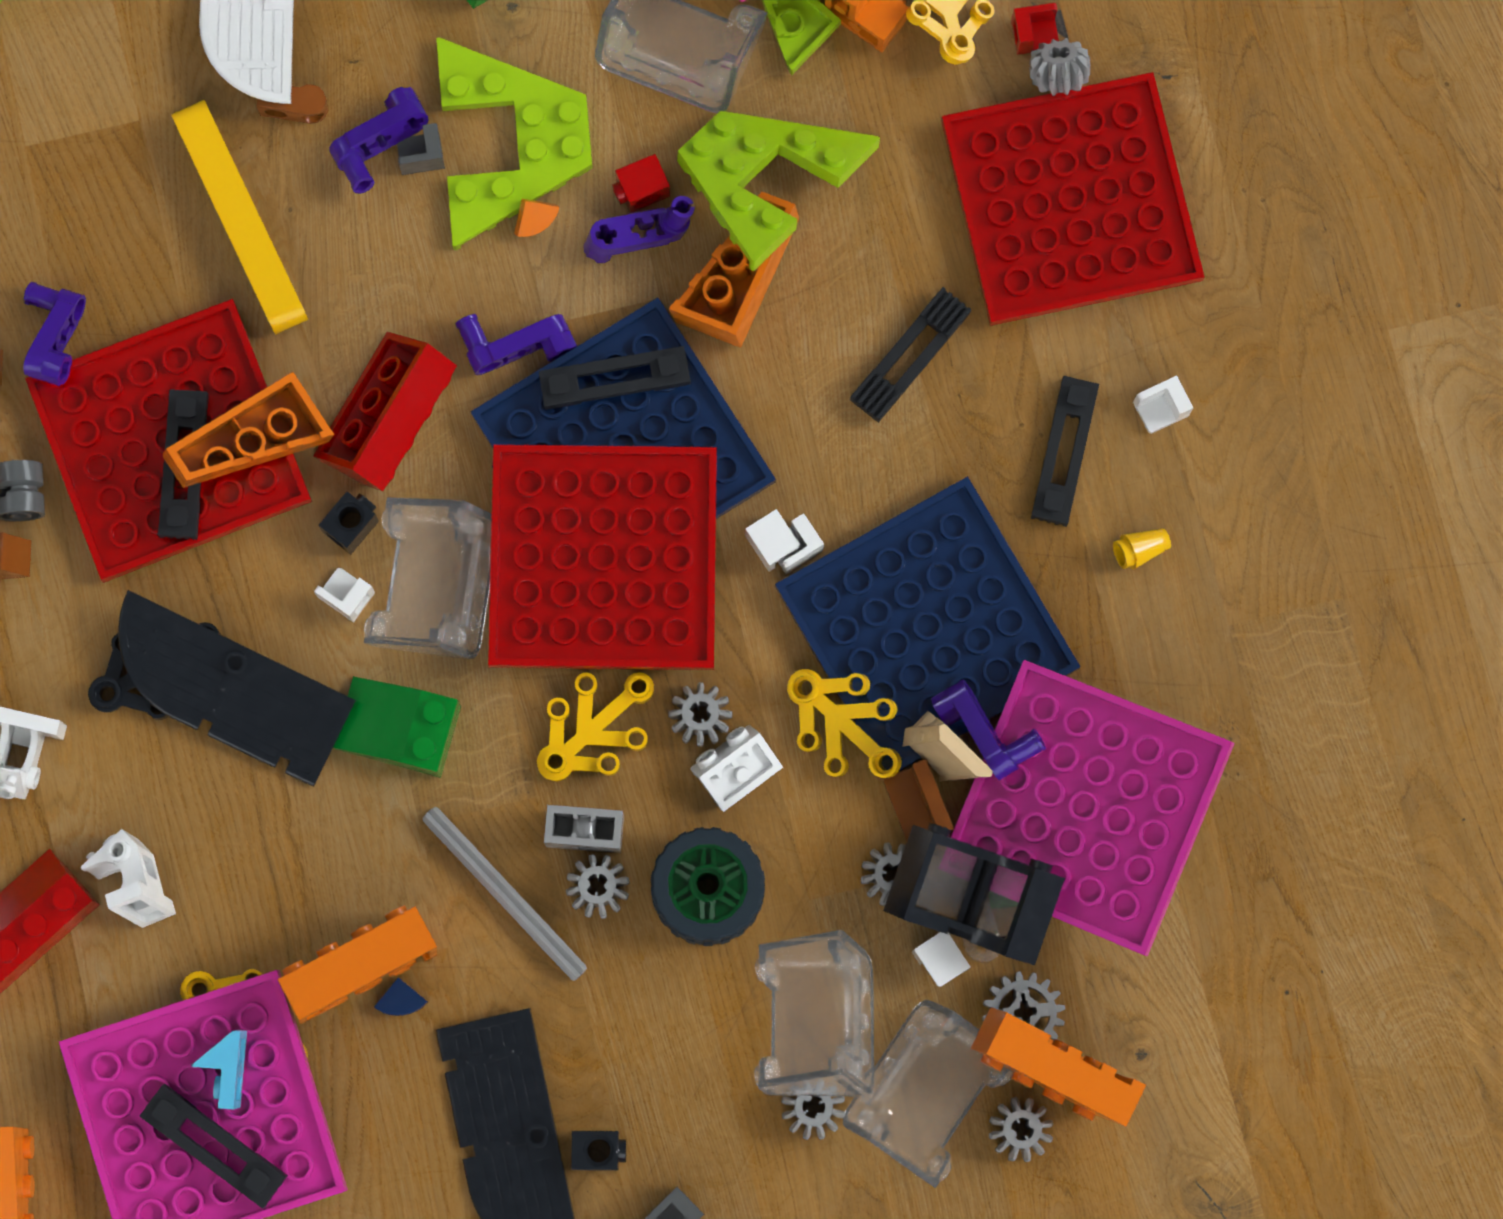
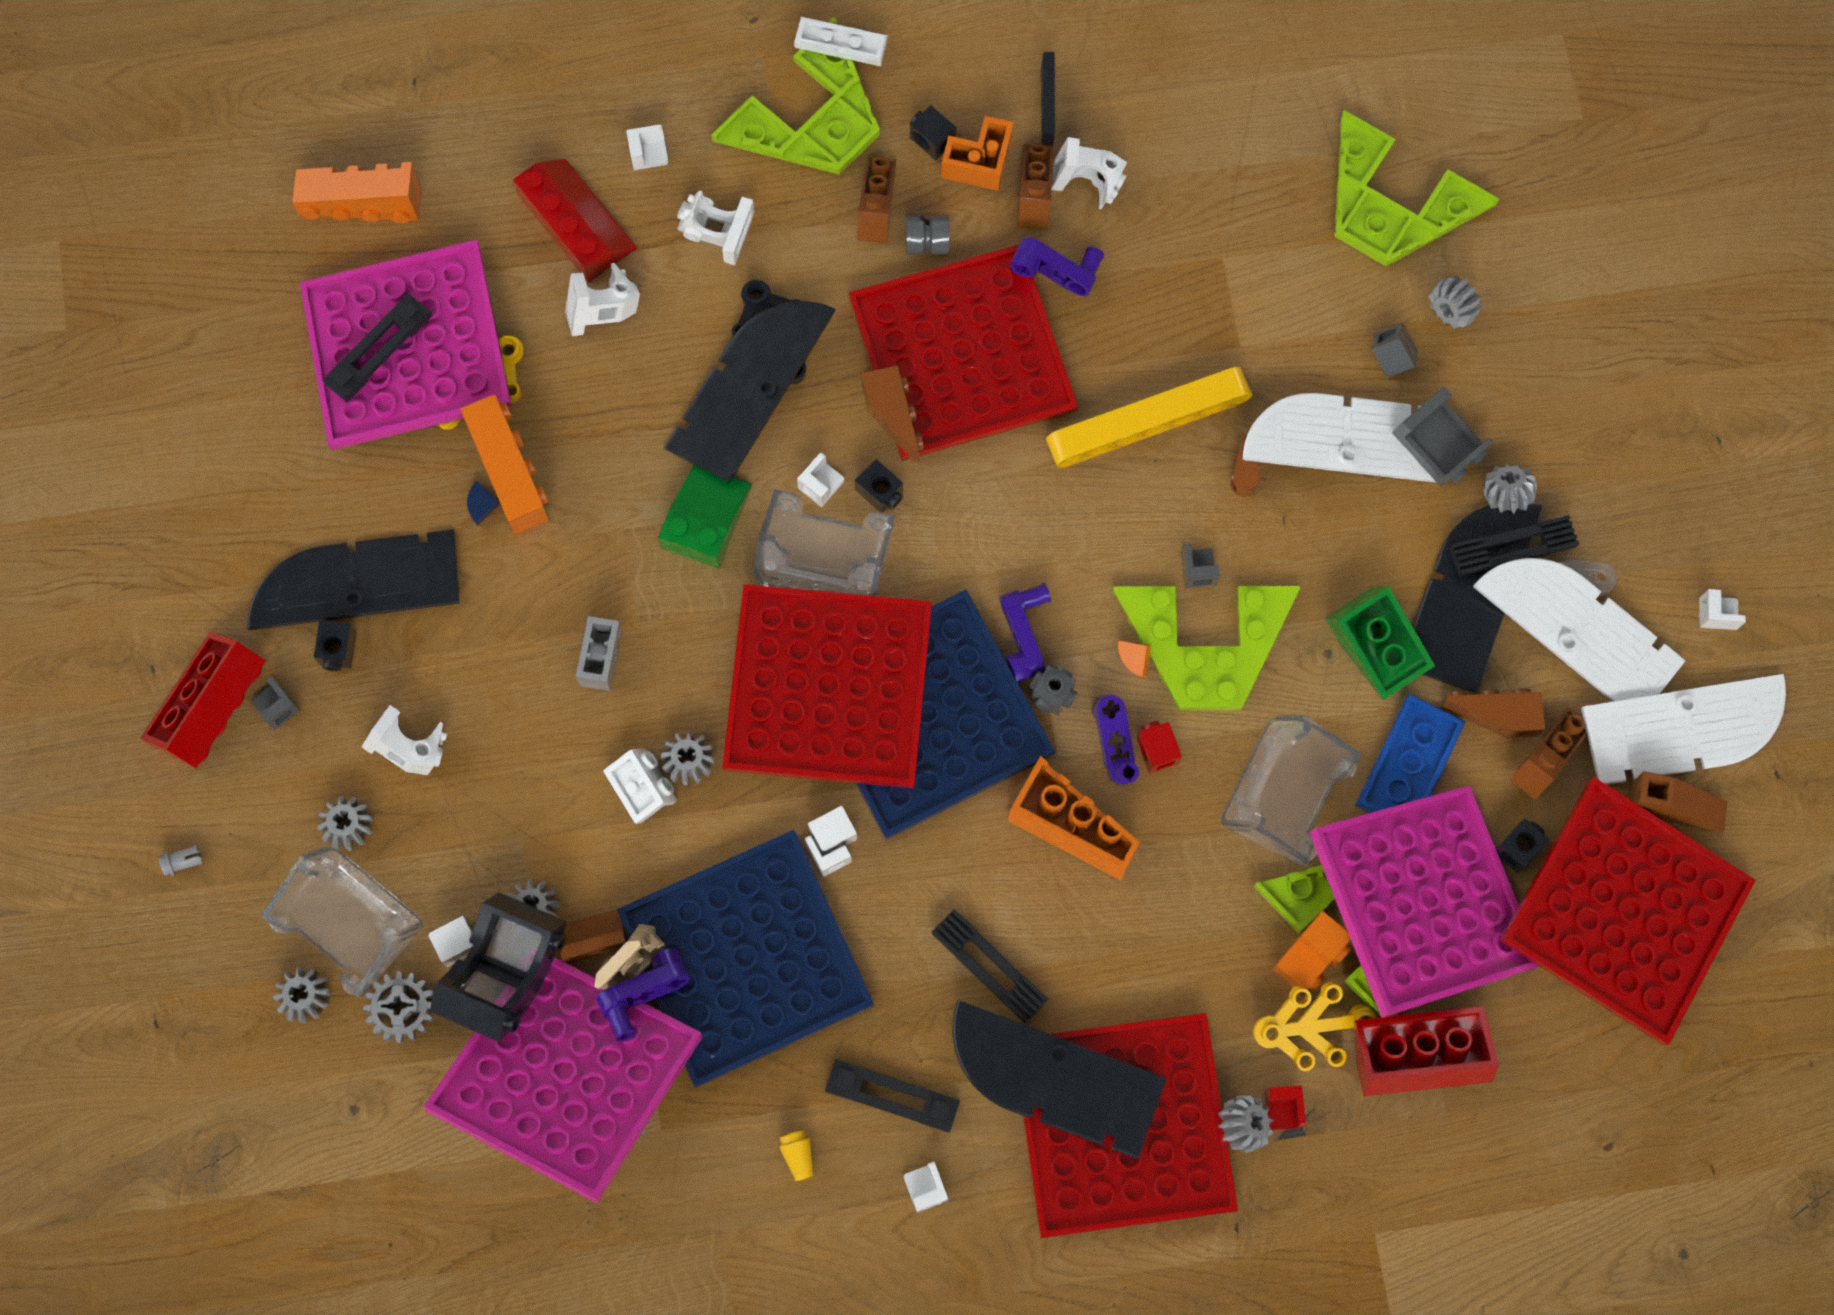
camera: 95 degrees right, 5 degrees down
black container [158,390,209,540] -> none
orange wedge [163,372,334,488] -> none
medium azure slope [191,1030,247,1110] -> none
red slope [313,331,457,491] -> none
dark purple beam [329,87,429,194] -> none
light grey axle [422,807,587,981] -> none
yellow plant [537,672,654,781] -> none
black container [538,346,691,410] -> none
light grey gear [566,854,630,919] -> none
wheel [651,827,765,946] -> none
lime wing [677,111,880,271] -> none
clear windscreen [754,930,874,1097] -> none
yellow plant [787,669,902,778] -> none
orange wedge [970,1007,1146,1127] -> none
none -> white tile [362,705,447,775]
none -> dark orange slope [861,365,924,462]
none -> black door [952,1000,1167,1159]
none -> dark grey brick [1030,665,1078,716]

